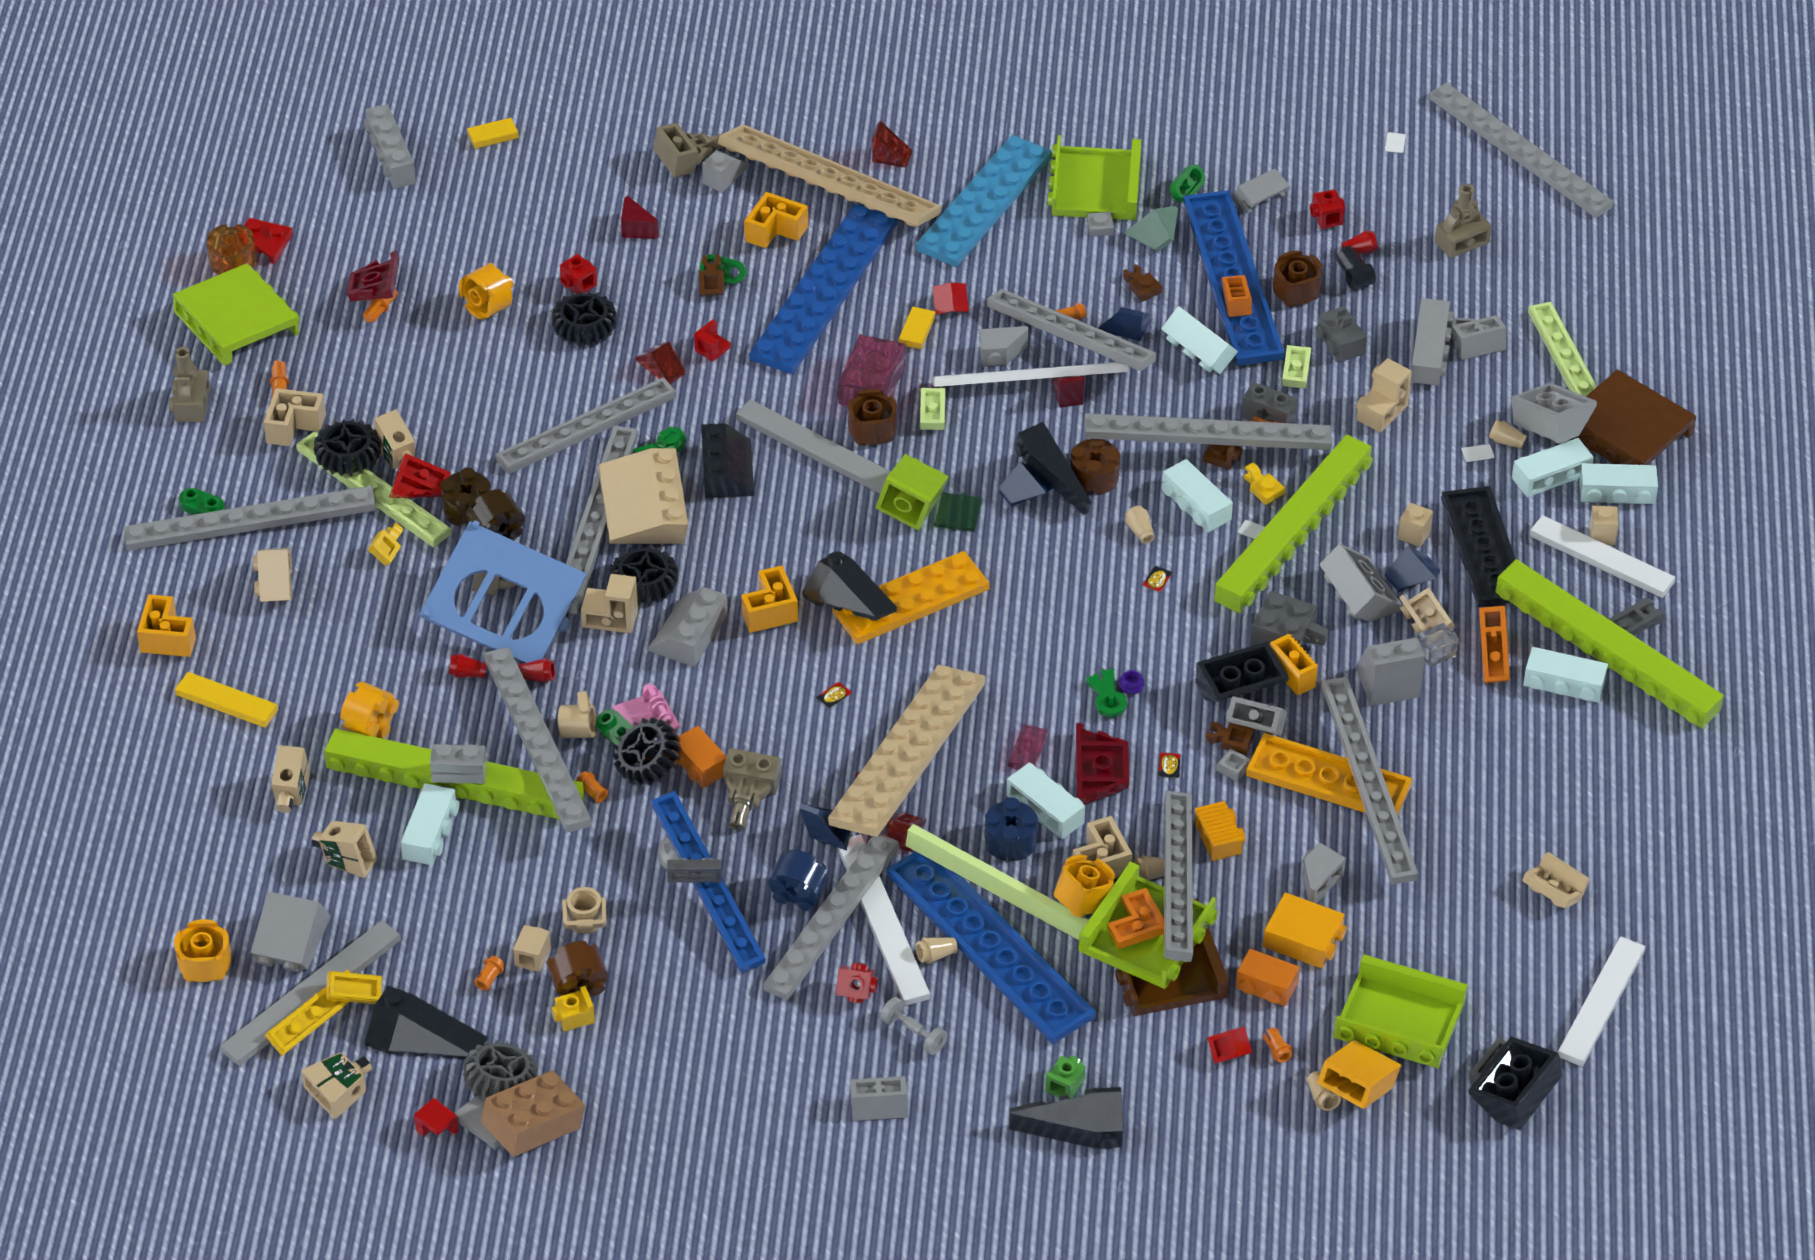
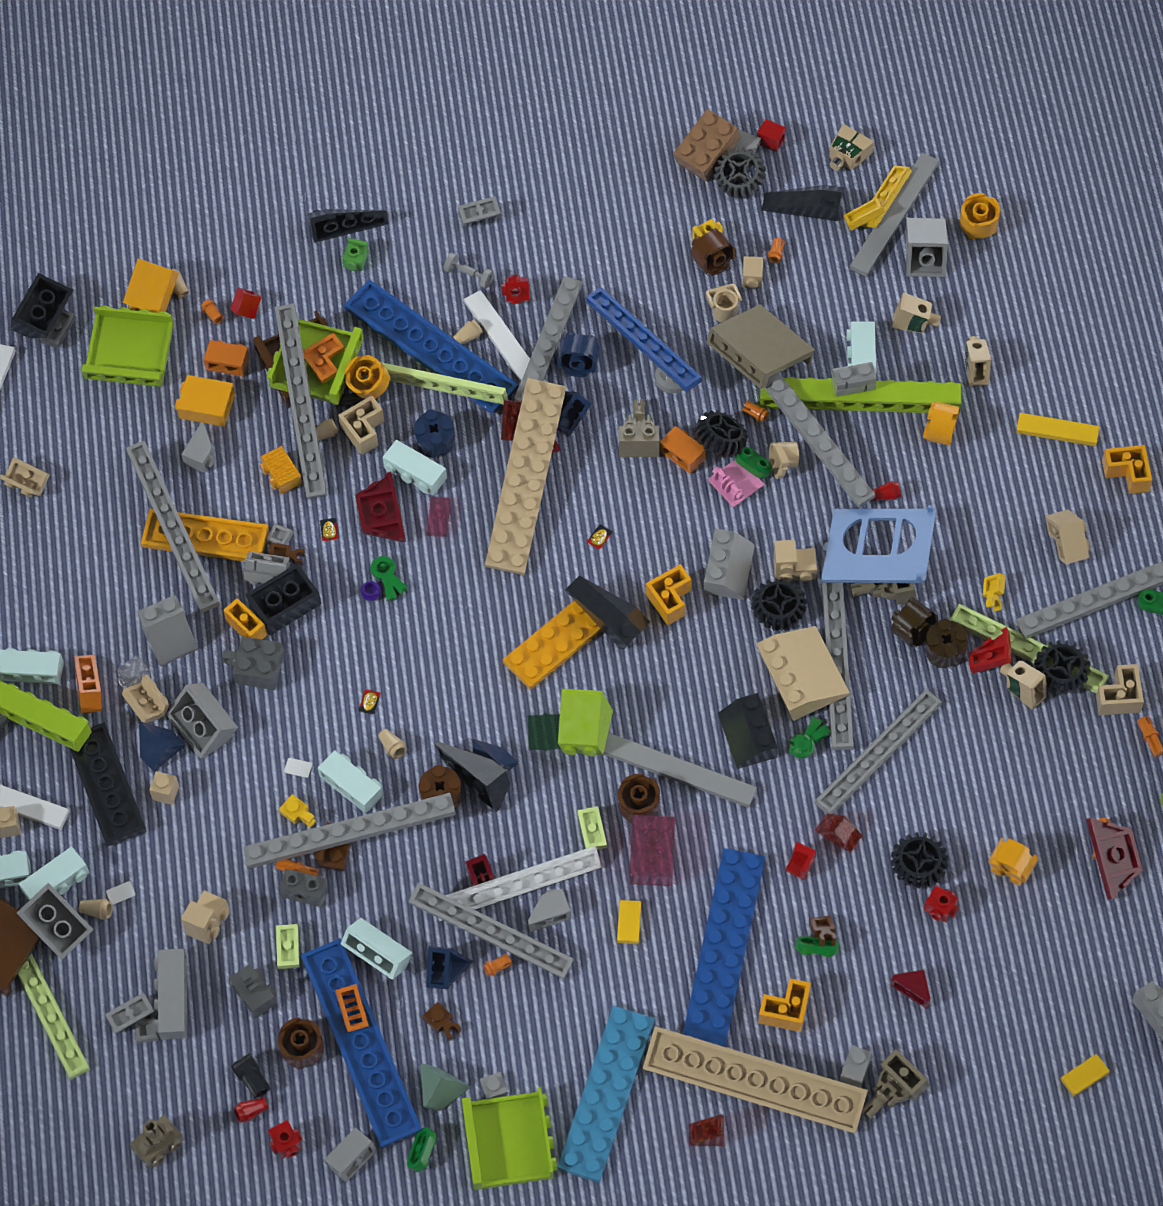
camera: 170 degrees right, 15 degrees up
red cone [517,658,555,683] -> none
flat silver plate [667,858,721,883] -> none
red panel [932,282,969,315] -> none
lime brick [1214,434,1373,614] -> none
none -> dark tan panel [706,304,815,389]

